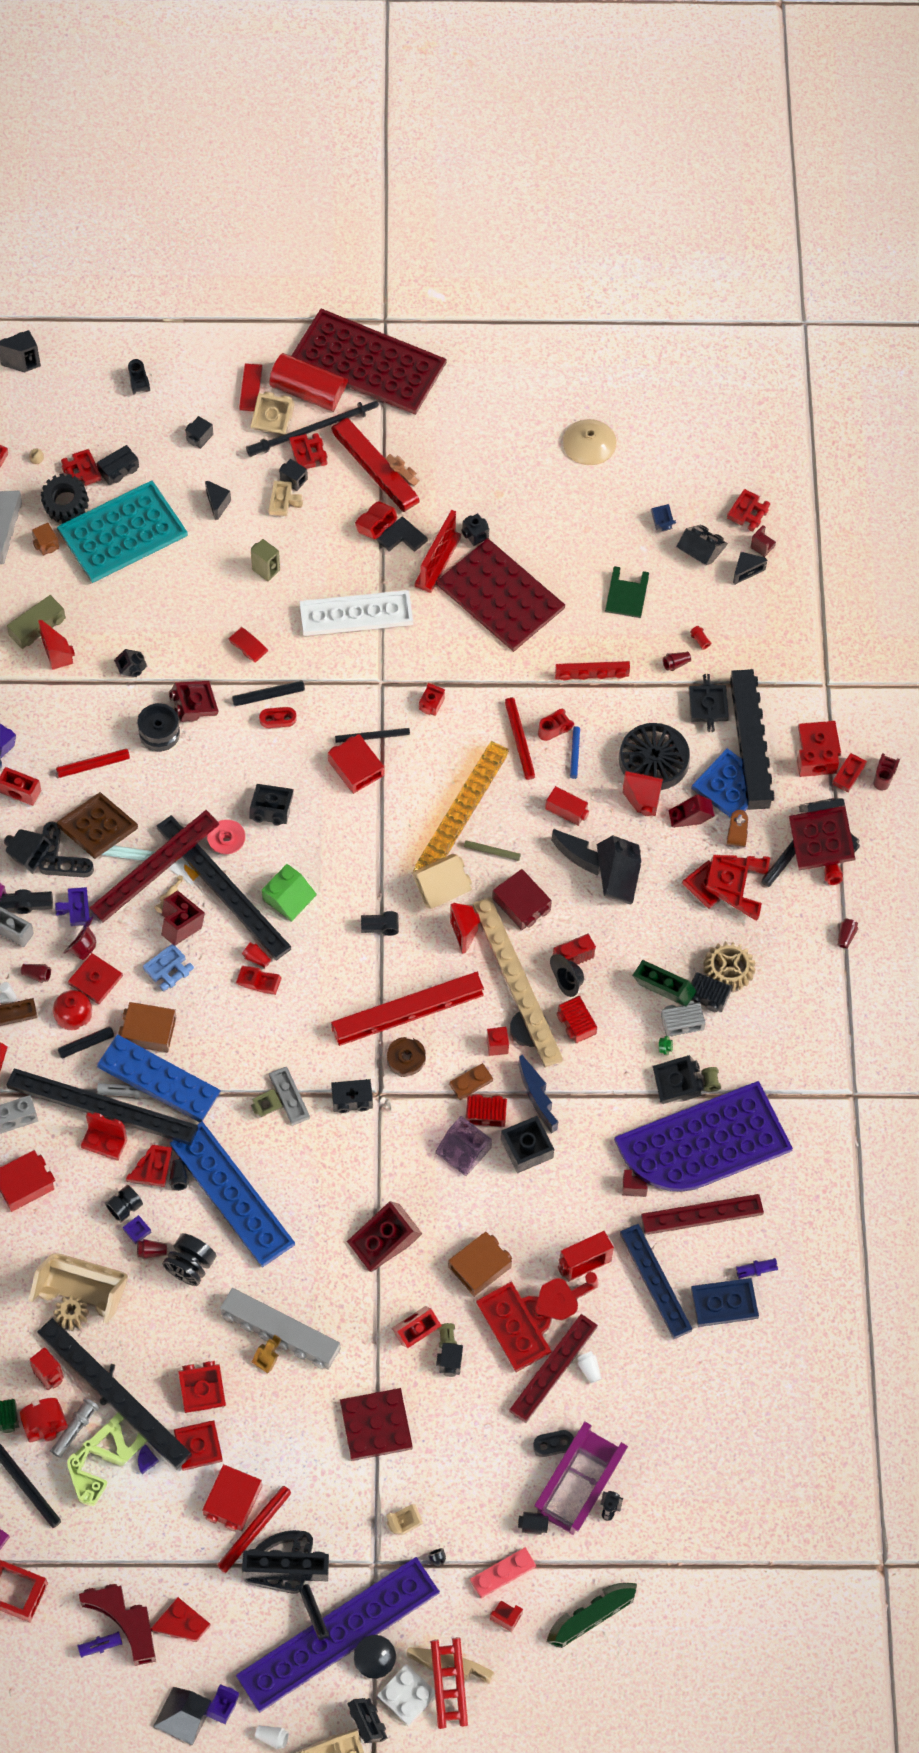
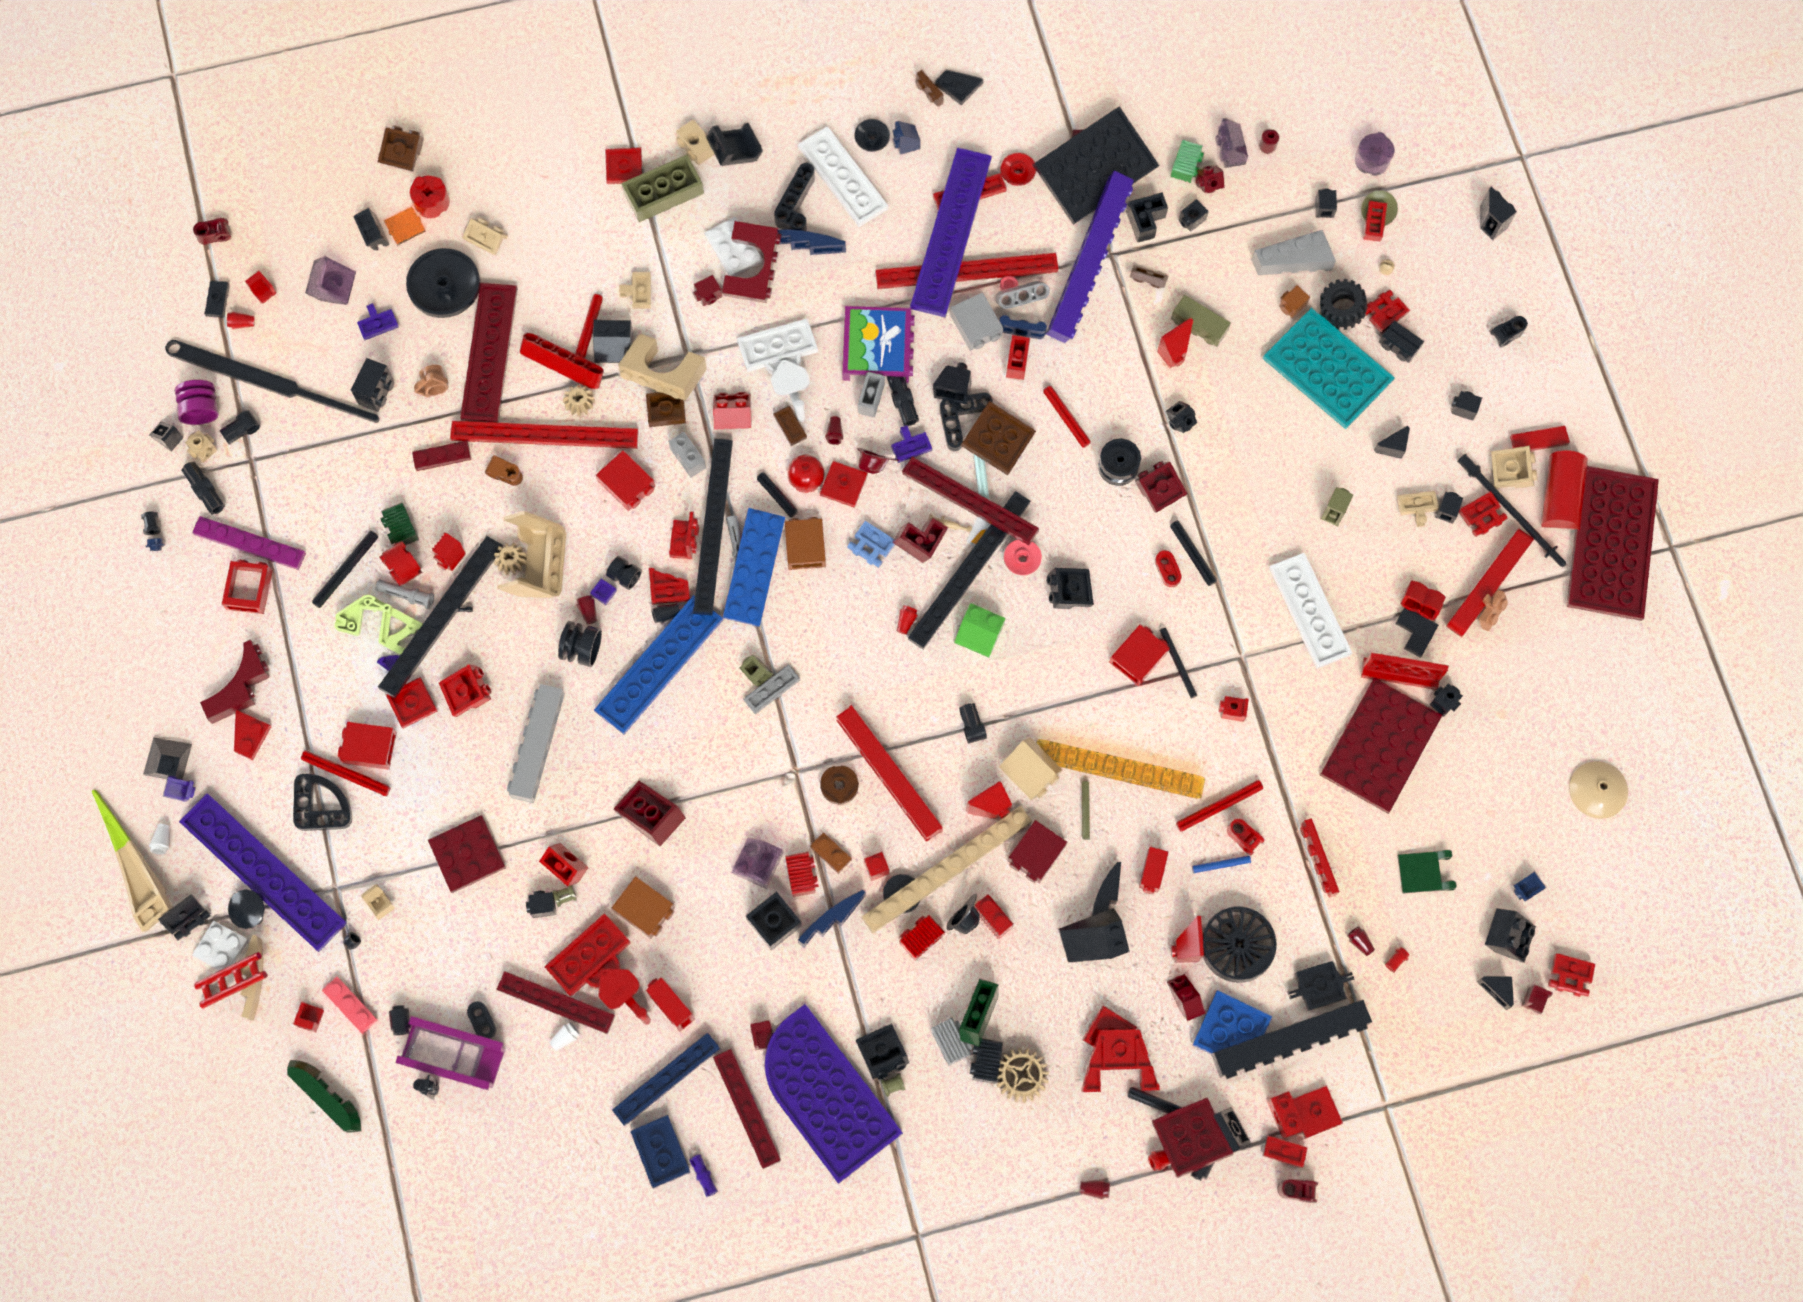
camera: 75 degrees right, 10 degrees up
dark purple pin [77,1631,123,1658] -> none
red slope [228,627,268,663] -> none
red slope [236,966,282,995] -> none
black brick [242,1549,329,1582] -> none
pearl gold plate [252,1335,282,1374] -> none
black axle [299,1584,329,1640] -> none
black brick [331,1079,373,1113] -> none
green plate [659,1036,673,1056] -> none
dark orange piece [727,809,748,847] -> none

